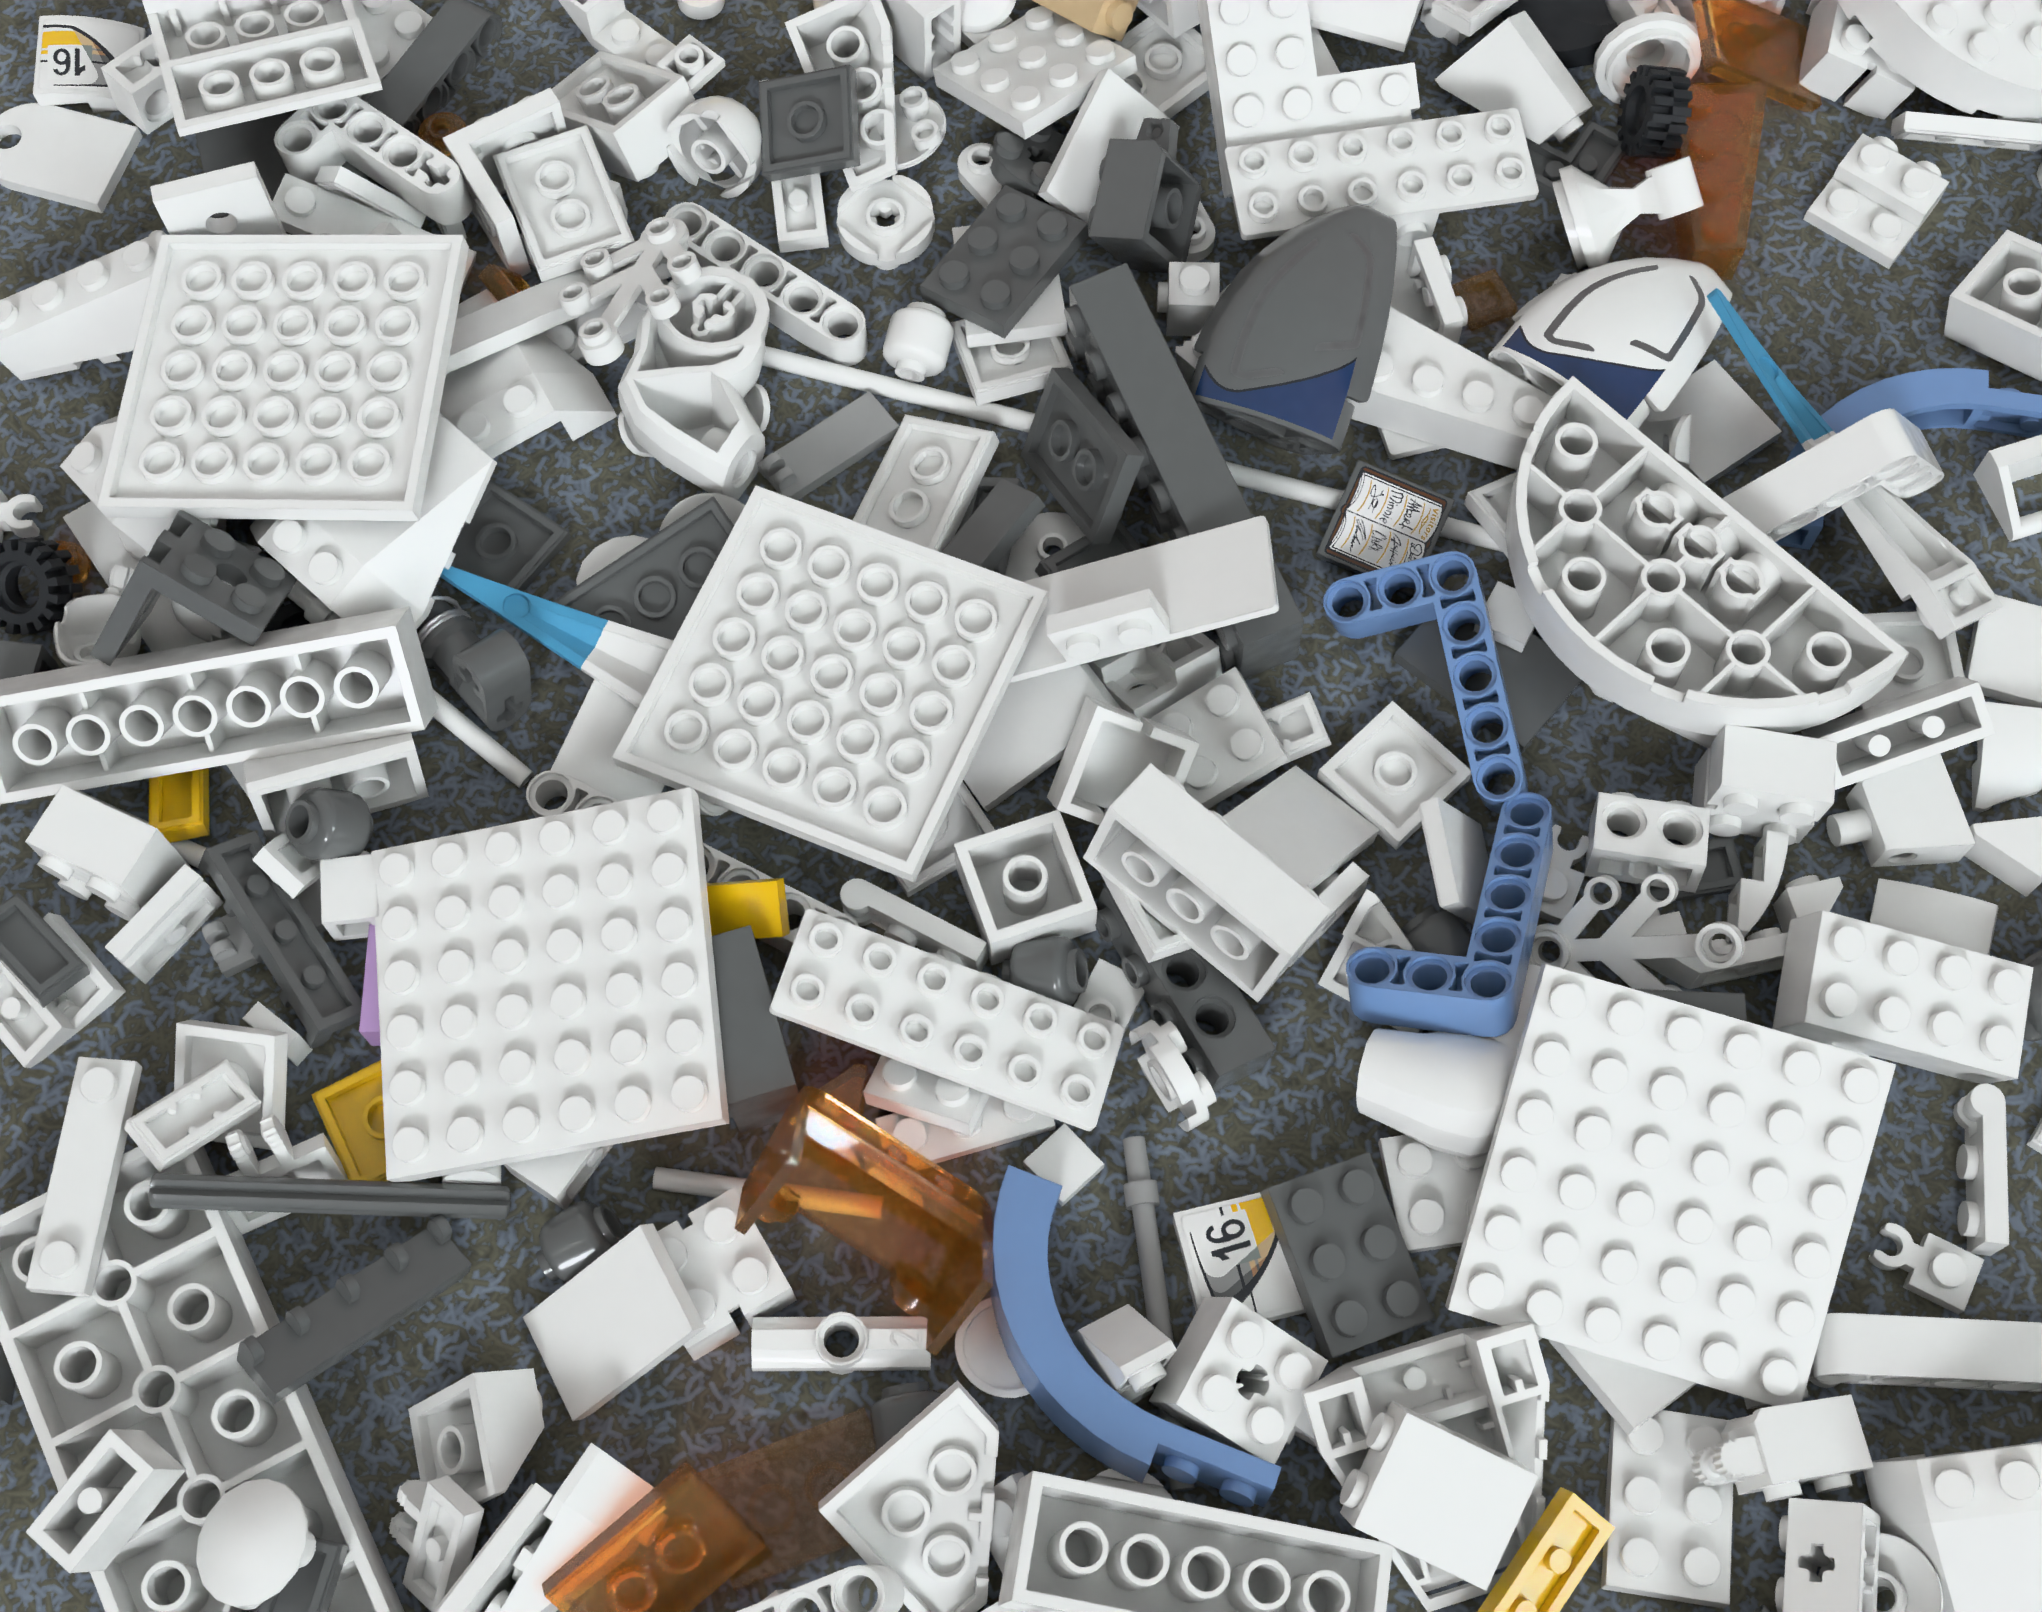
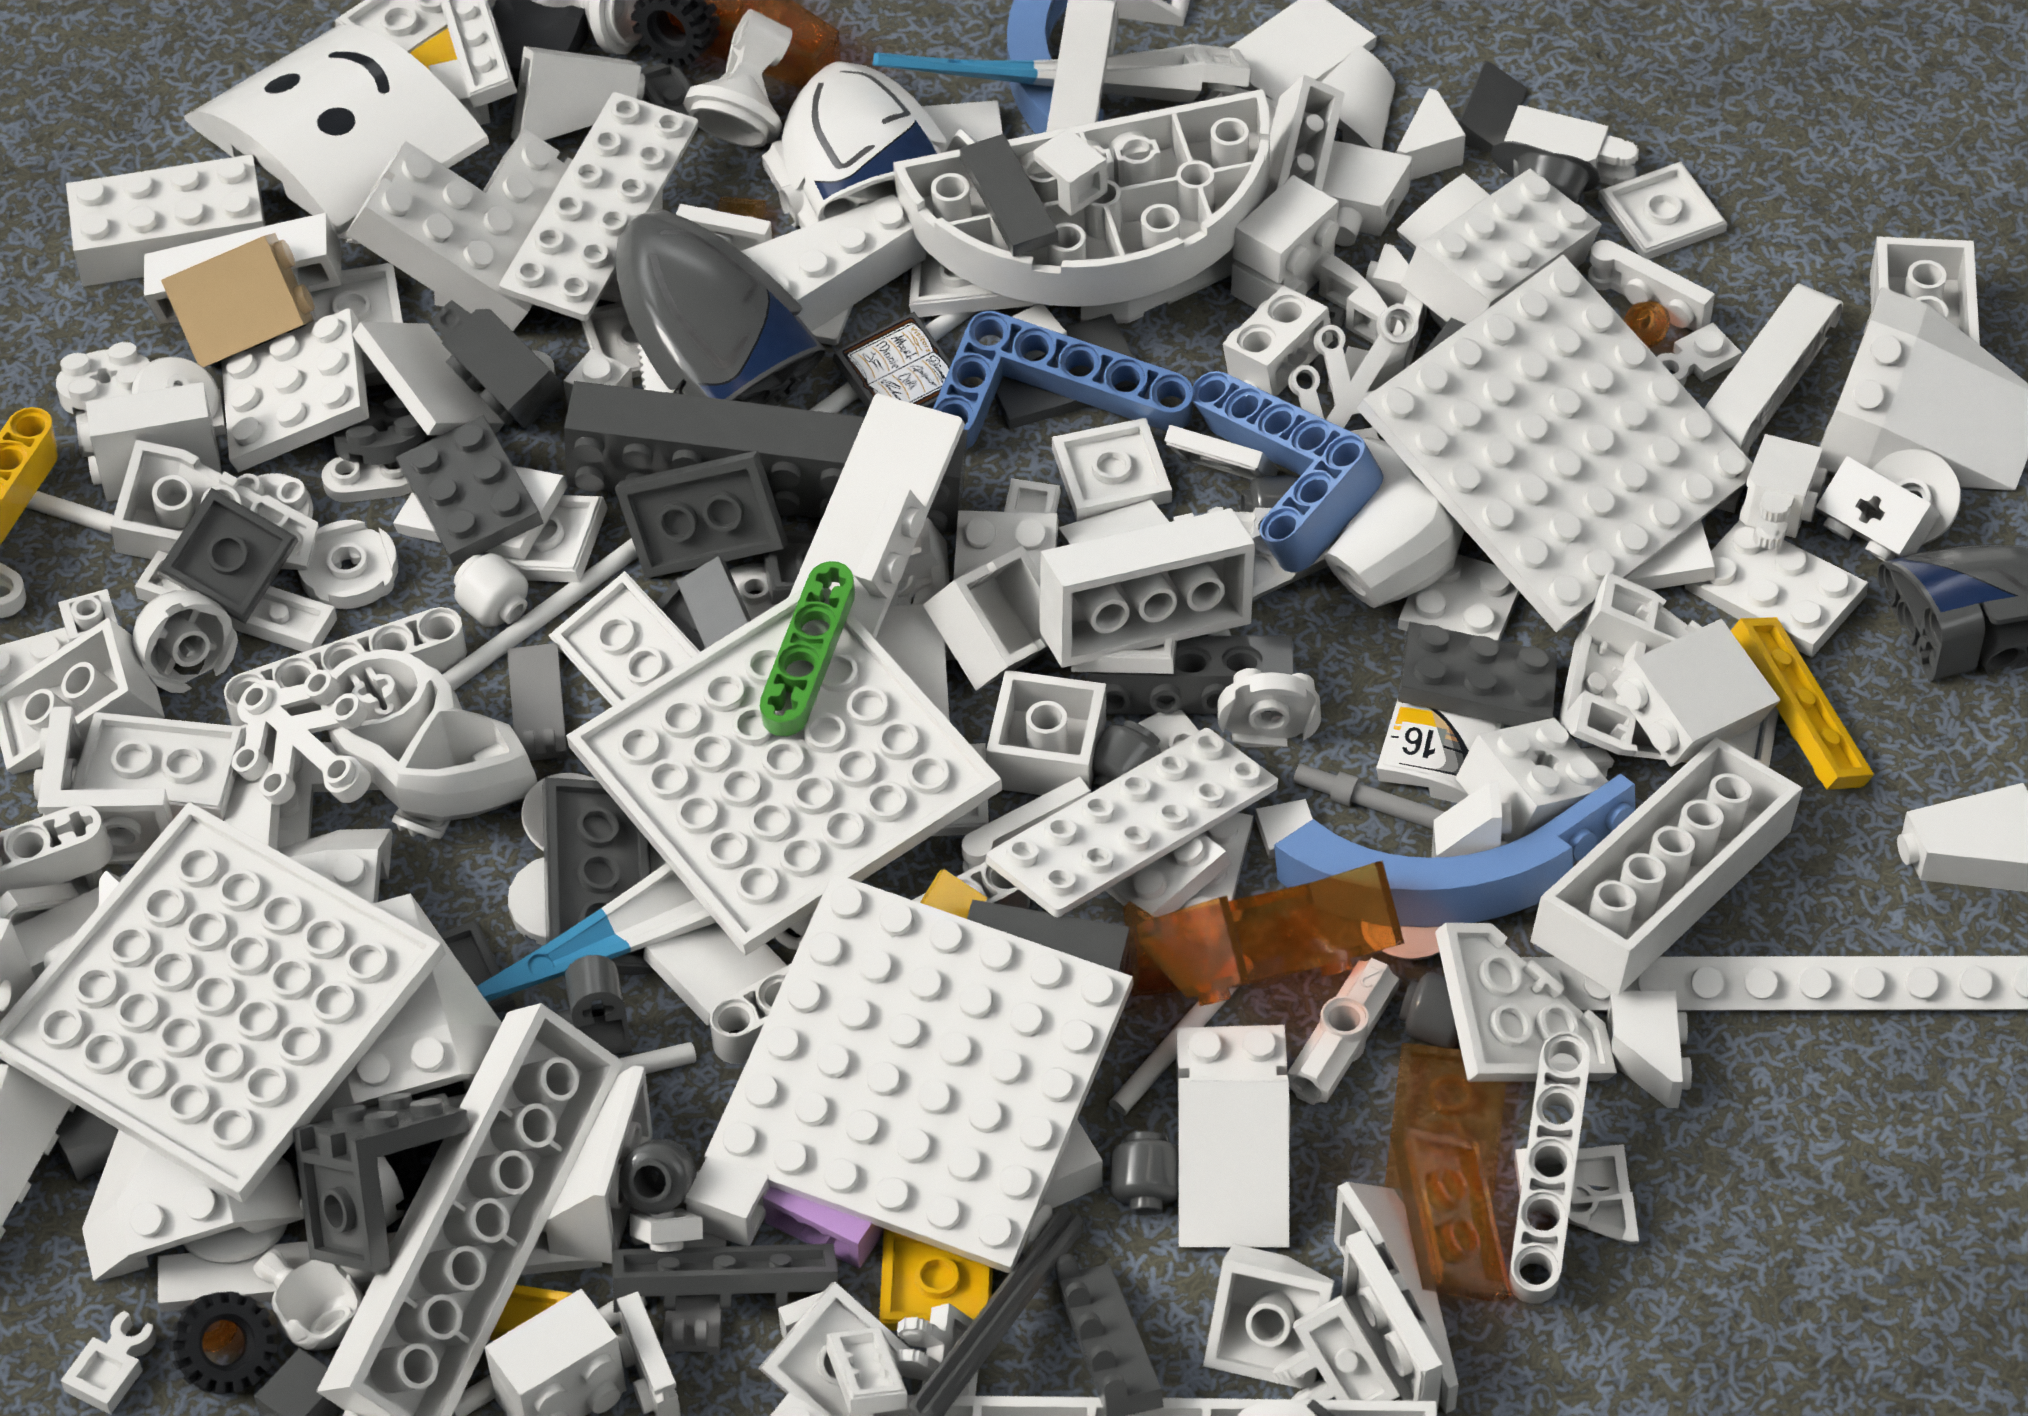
camera: 60 degrees left, 15 degrees down
none -> bright green beam [760,561,855,737]
none -> dark grey tile [959,134,1059,257]
none -> white panel [1034,128,1108,216]
none -> clear orange plate [1624,301,1670,348]

